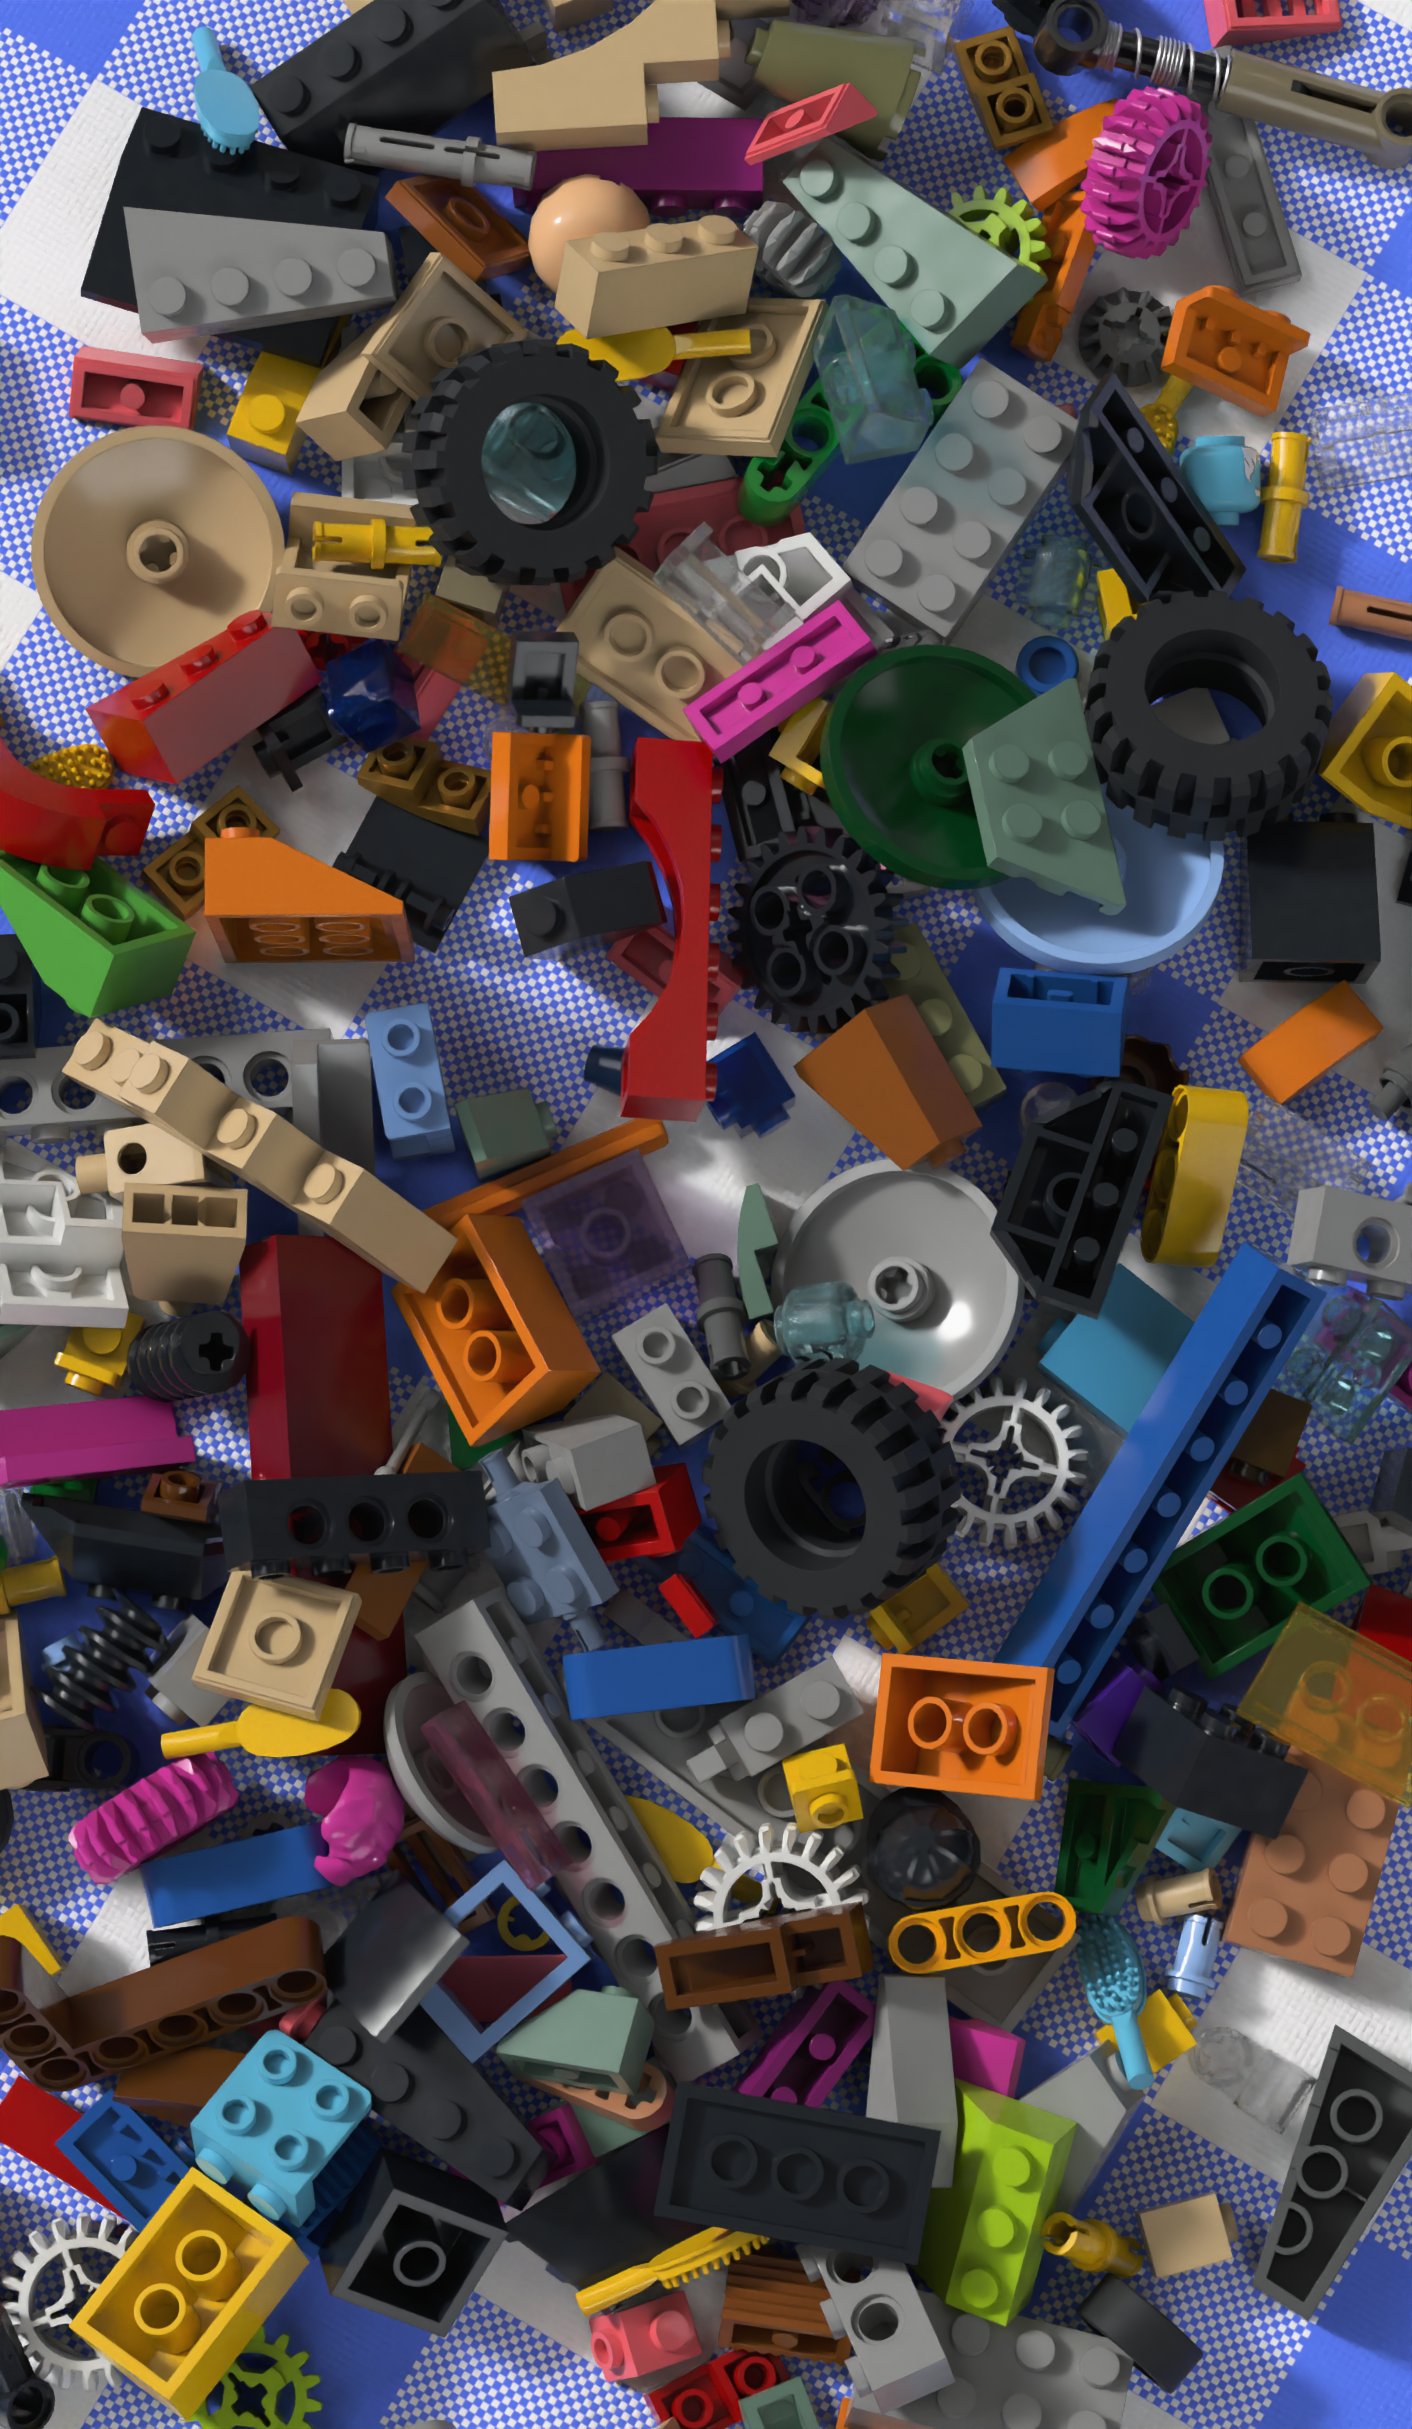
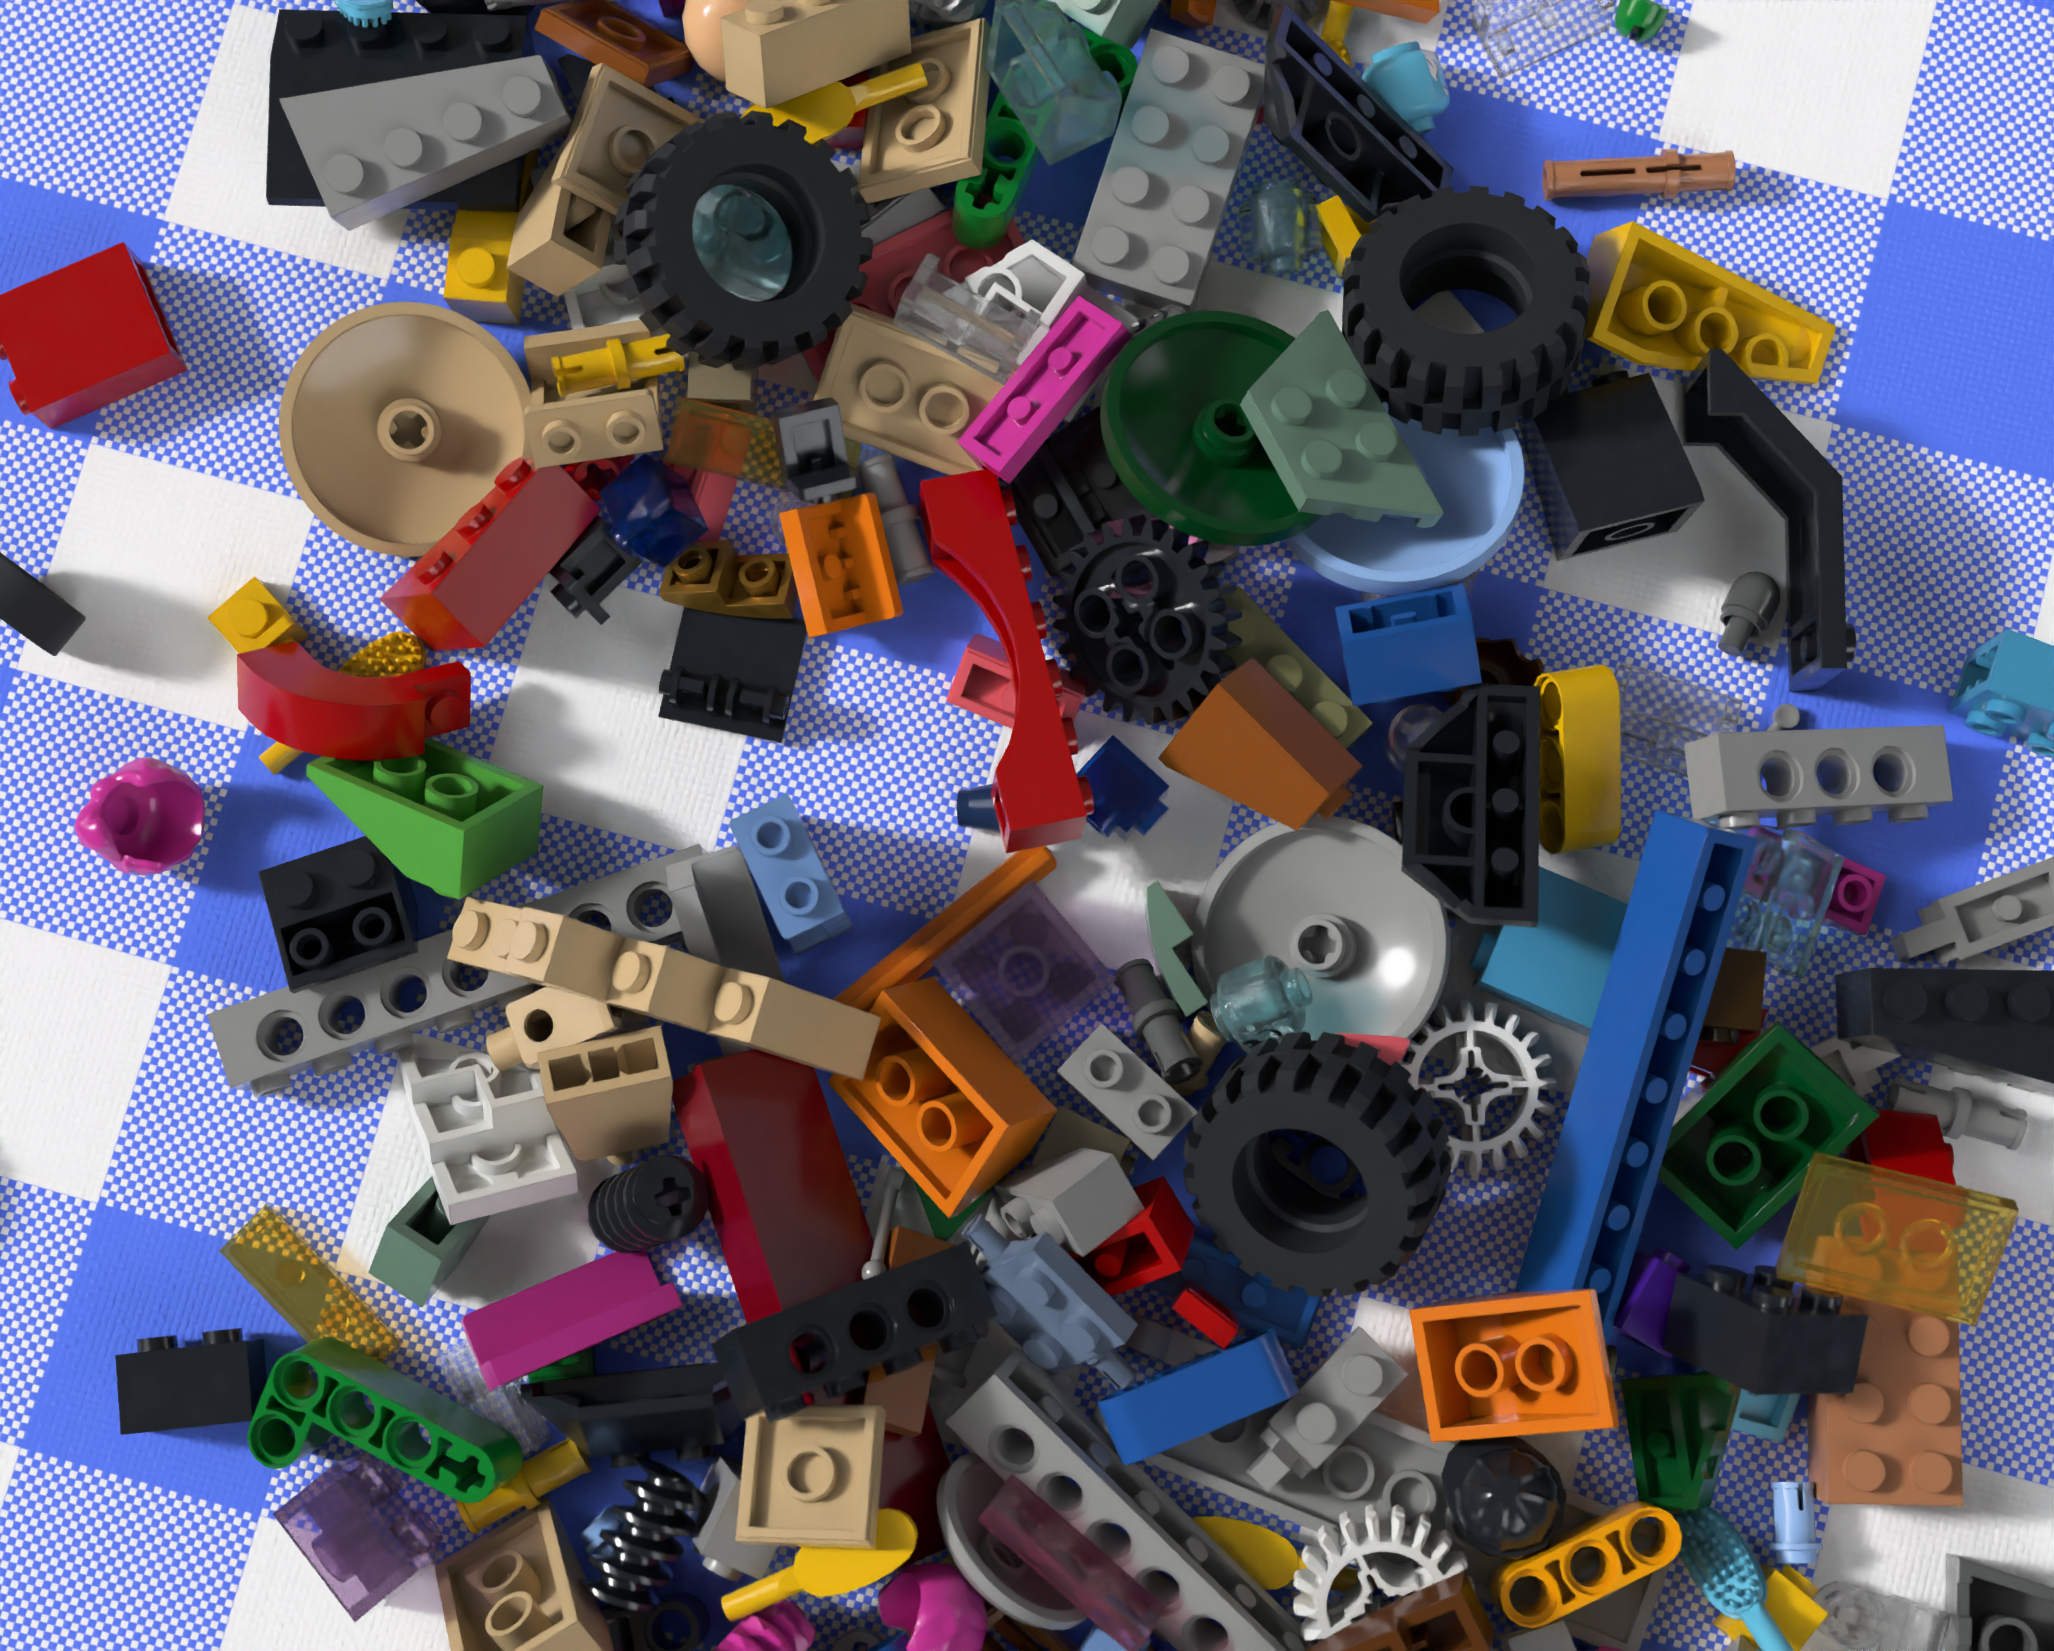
camera: 10 degrees left, 0 degrees up
yellow bracket [54,1312,147,1397] -> none
coral slope [69,346,204,431] -> none
pearl gold slope [140,784,281,922] -> none
reddish brown slope [141,1469,224,1525] -> none
orange slope [205,827,415,963] -> none
sand green slope [454,1088,558,1182] -> none
black slope [508,861,668,962] -> none
yellow bracket [769,696,833,796] -> none
yellow bracket [781,1743,863,1833] -> none
yellow bracket [865,1561,972,1655] -> none
blue tile [1015,635,1079,697] -> none
black bracket [1124,1602,1200,1682] -> none
tan pin [1135,1867,1223,1926] -> none
orange slope [1237,979,1384,1109] -> none
yellow pin [1256,431,1312,564] -> none

